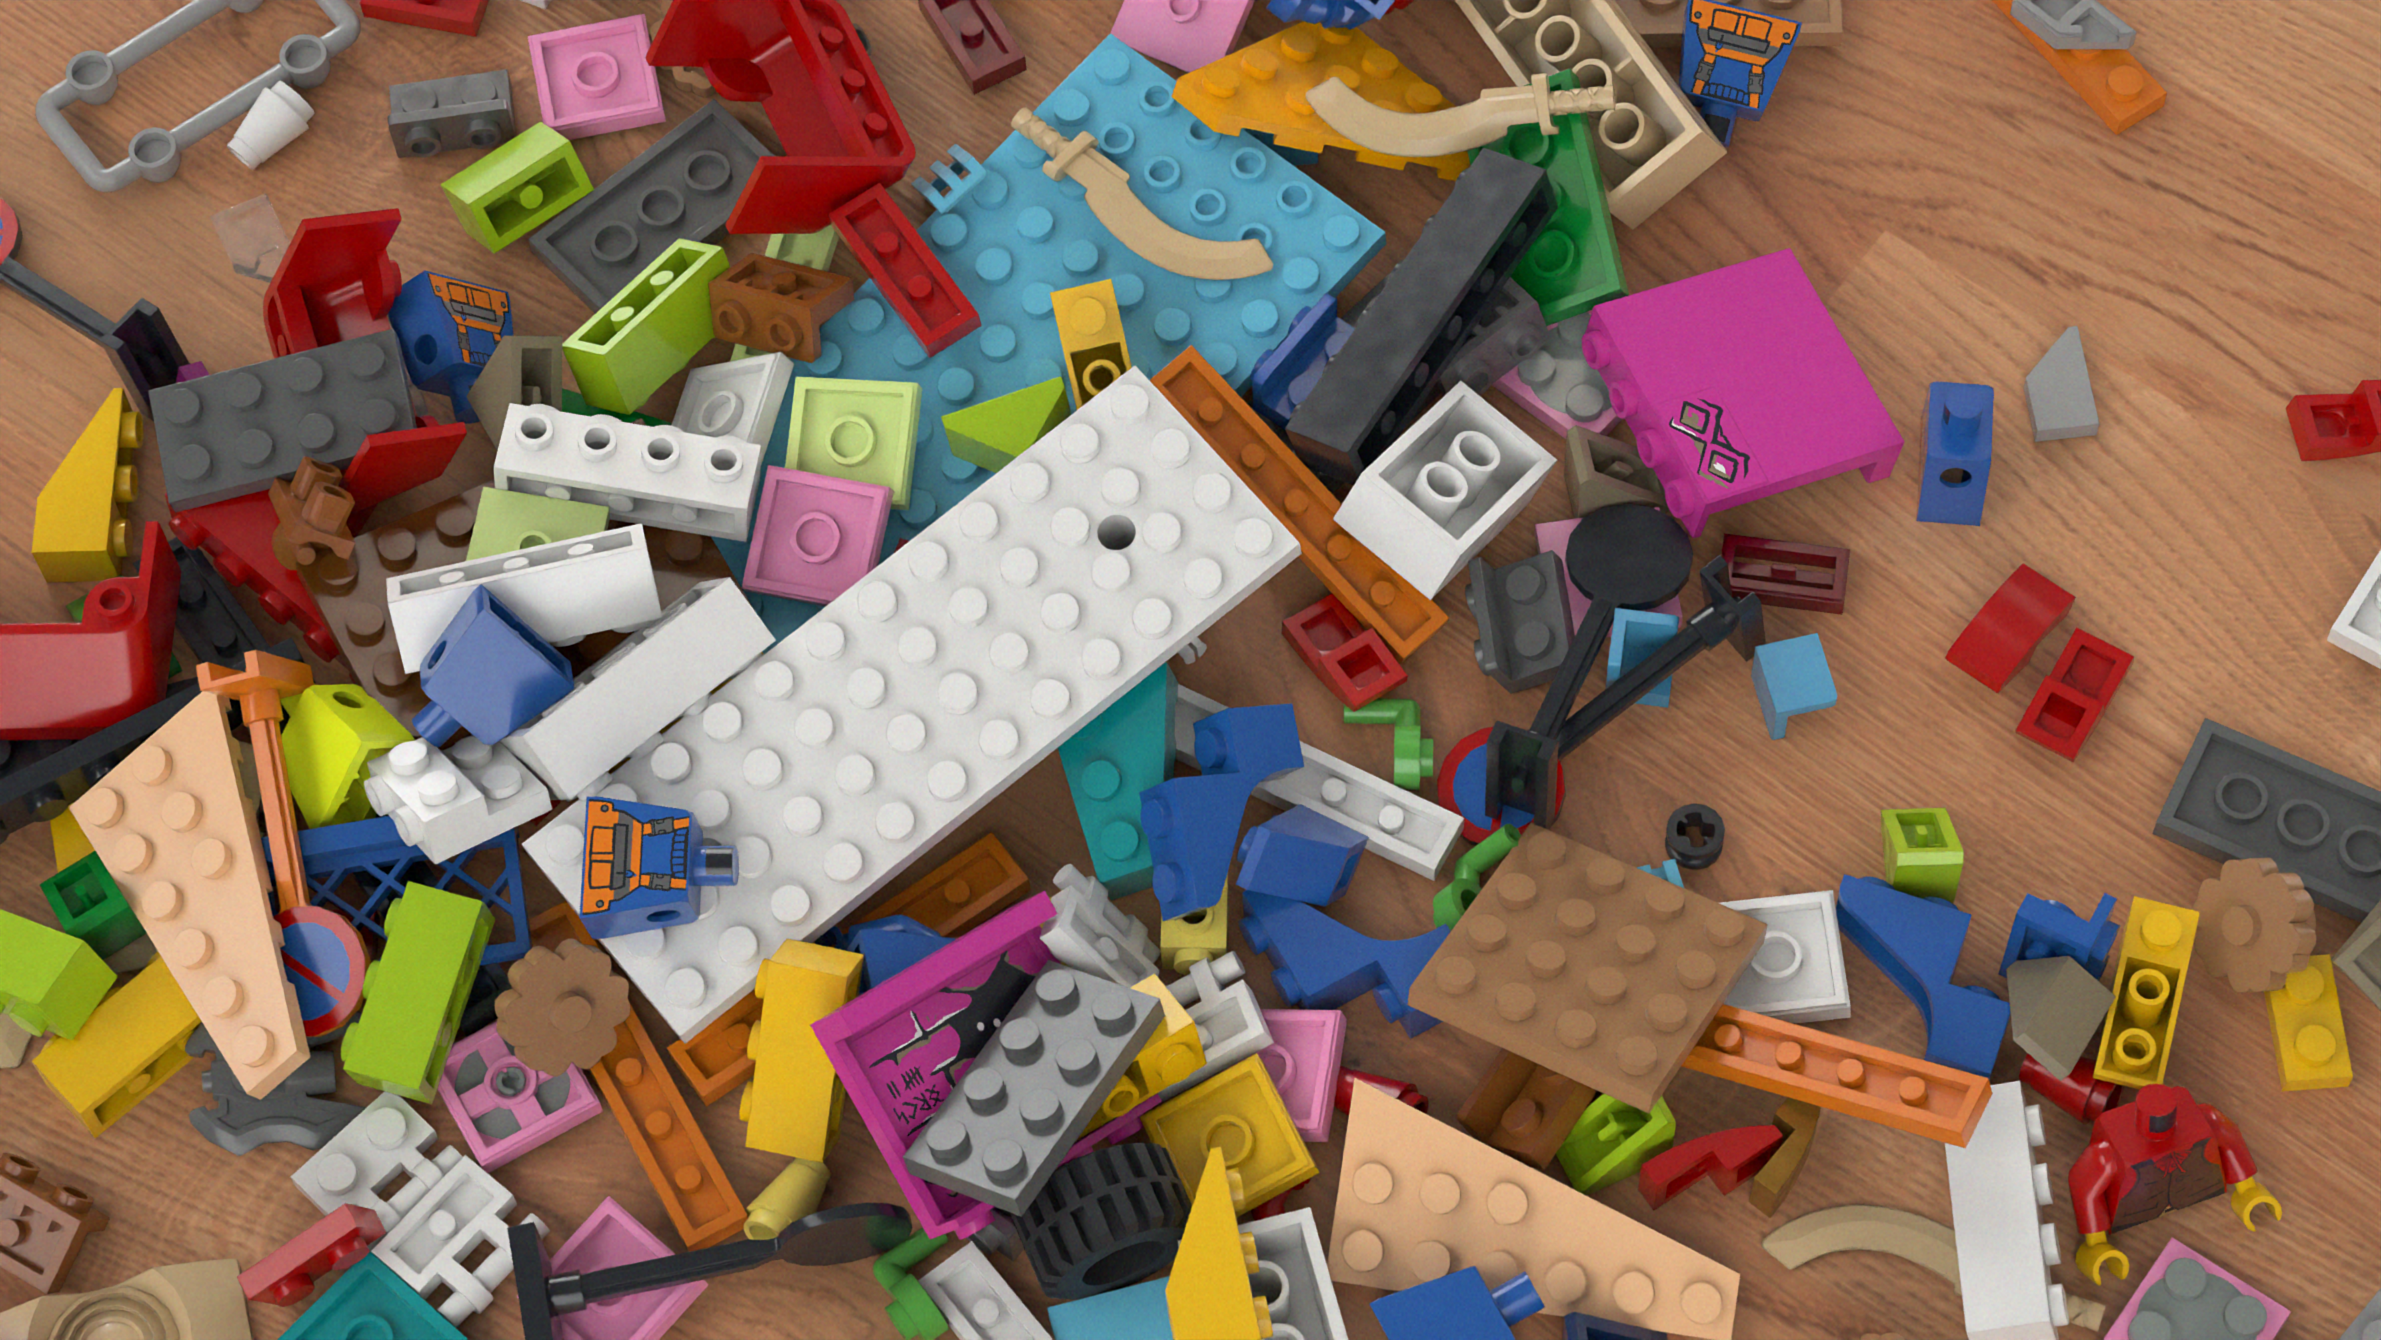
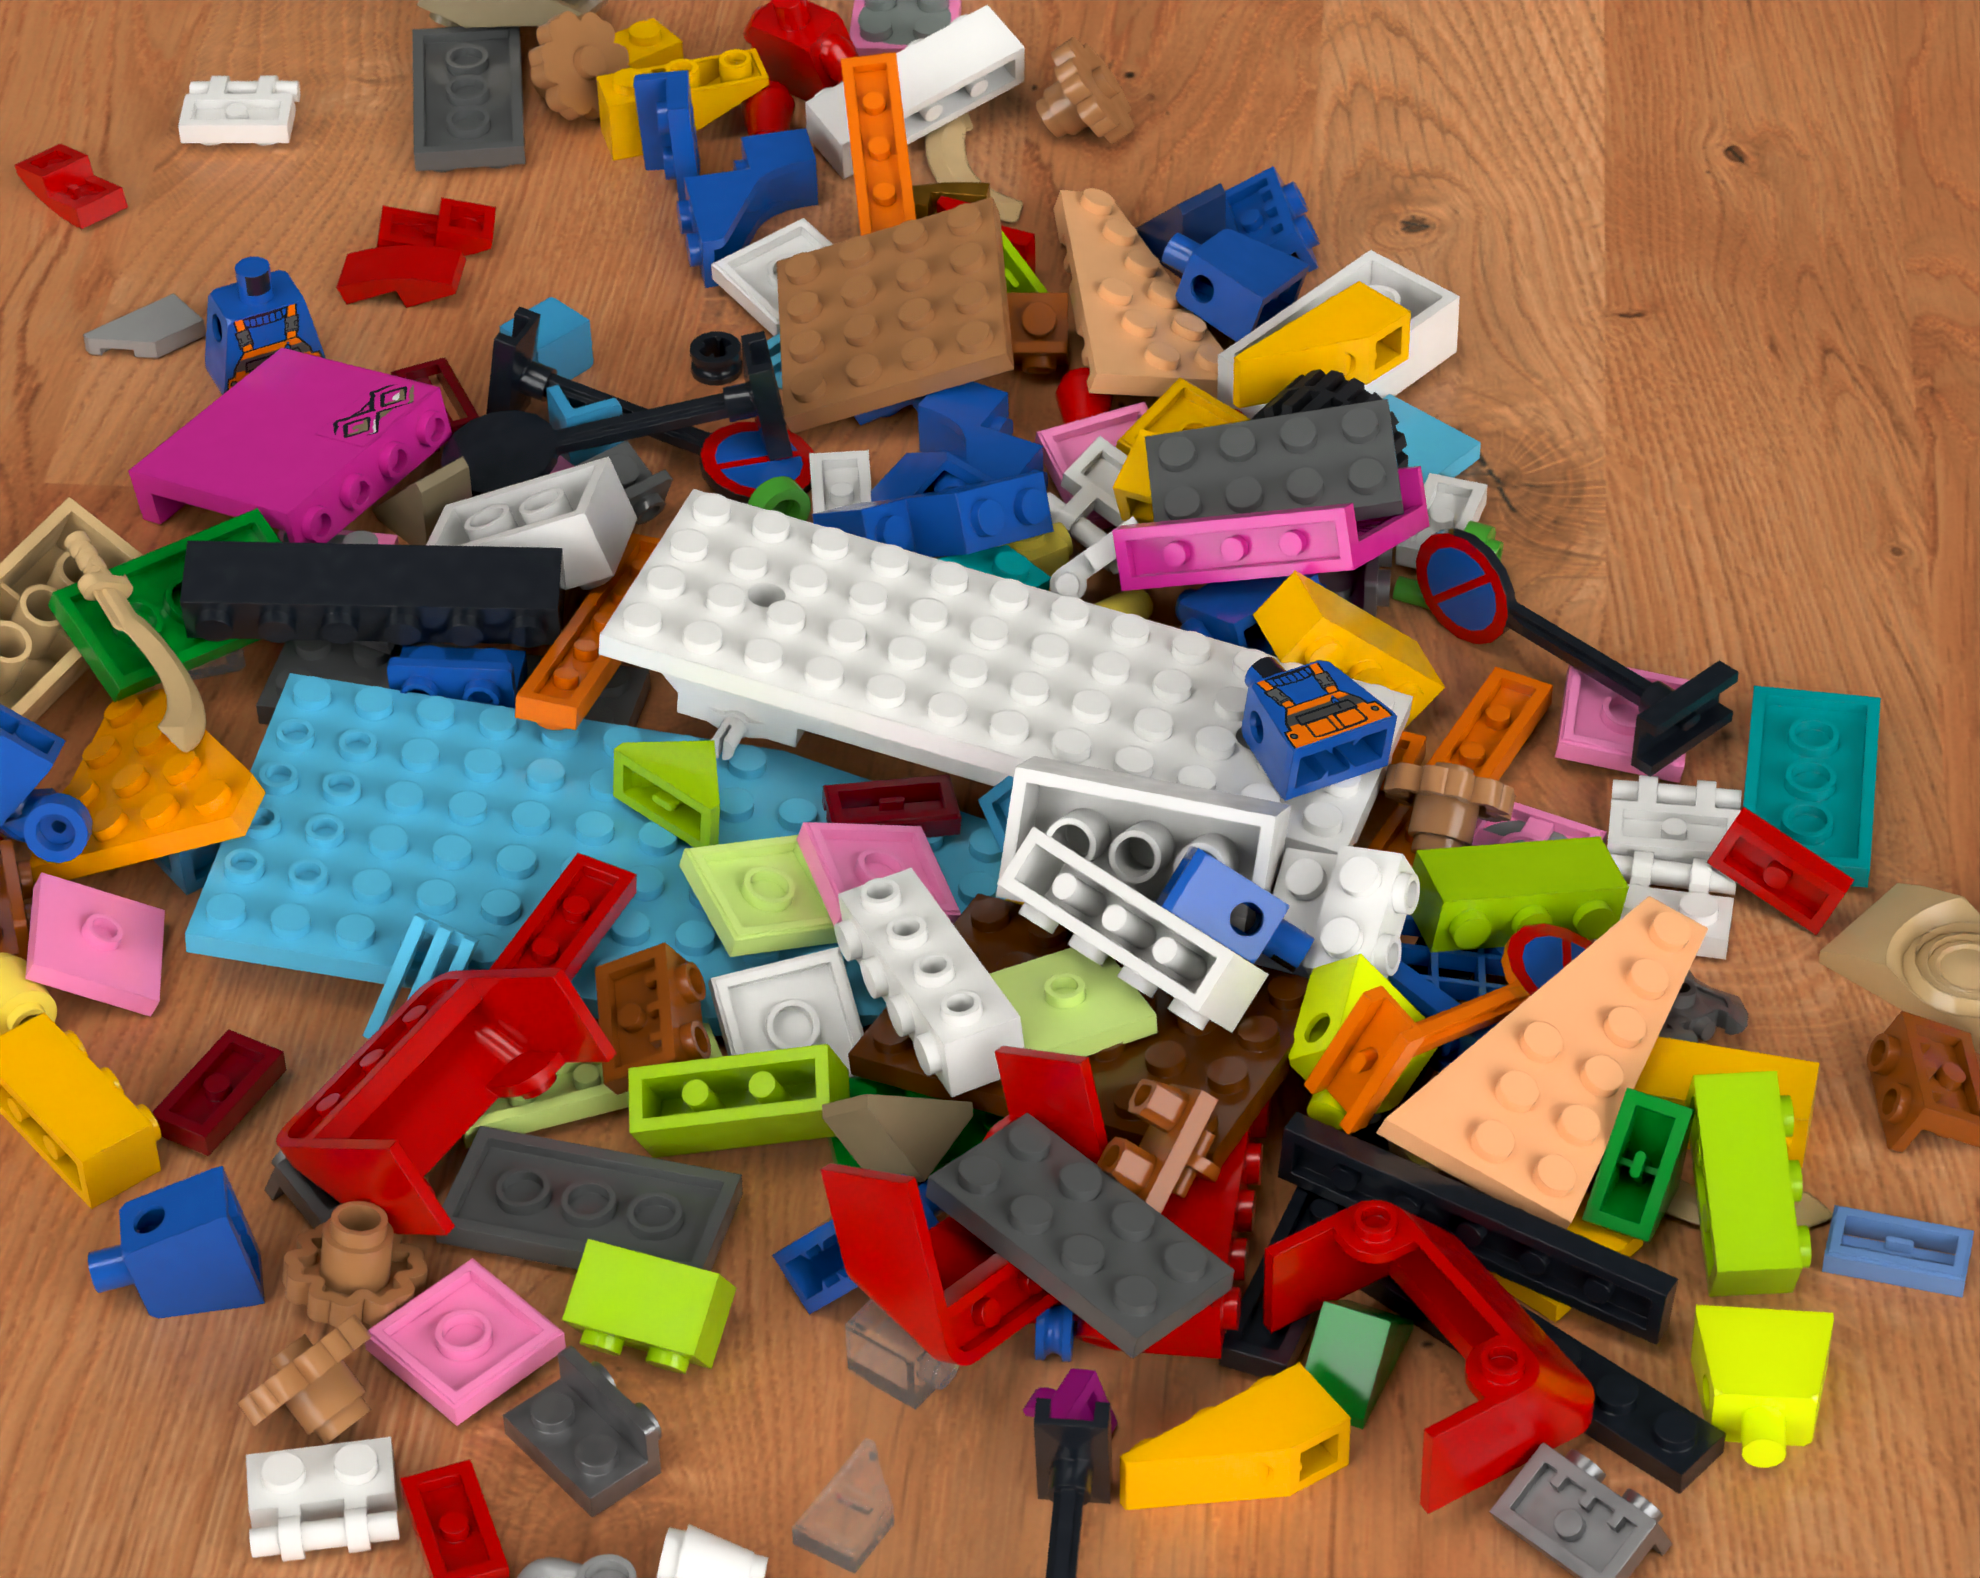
camera: 125 degrees left, 20 degrees down
light yellow cone [743,1157,831,1240] -> none
tan sword [1011,107,1273,280] -> none
yellow slope [1050,279,1132,410] -> none
bright green plate [1433,824,1521,931] -> none
lime slope [1881,808,1964,903] -> none
dark tan slope [2006,956,2116,1081] -> none

